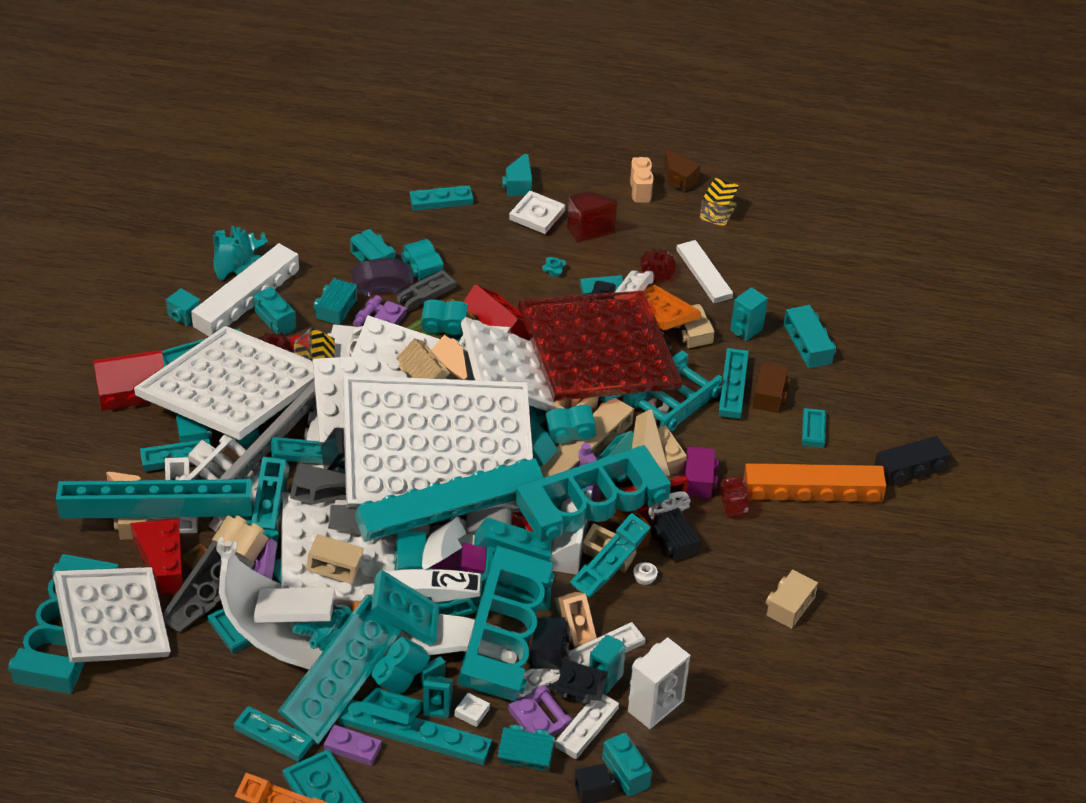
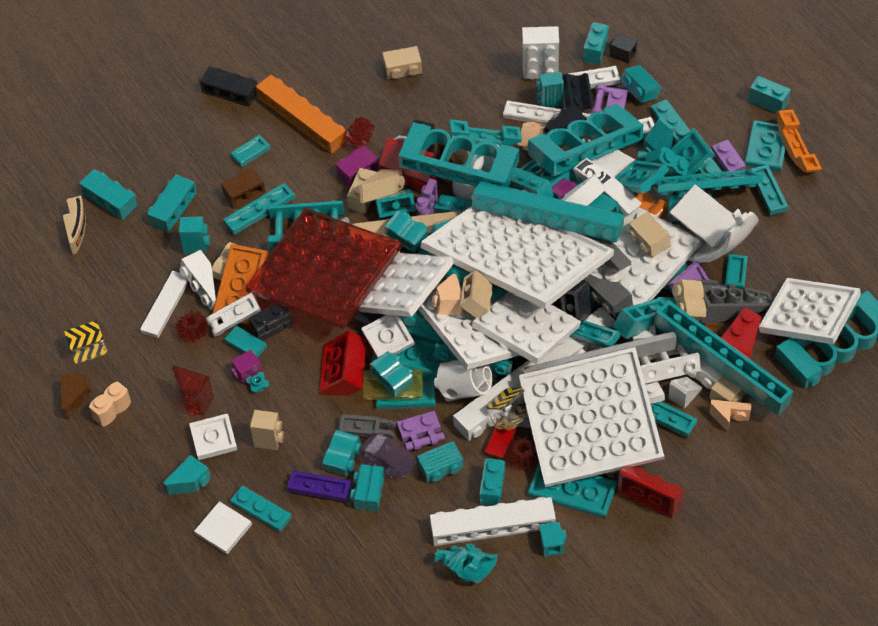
camera: 130 degrees left, 10 degrees up
none -> tan slope [63,196,86,254]
none -> teal brick [79,169,137,220]
none -> white slope [180,250,216,311]
none -> white tile [194,501,252,555]
none -> magenta brick [231,350,263,384]
none -> tan brick [250,410,284,450]
none -> dark purple plate [287,471,352,502]

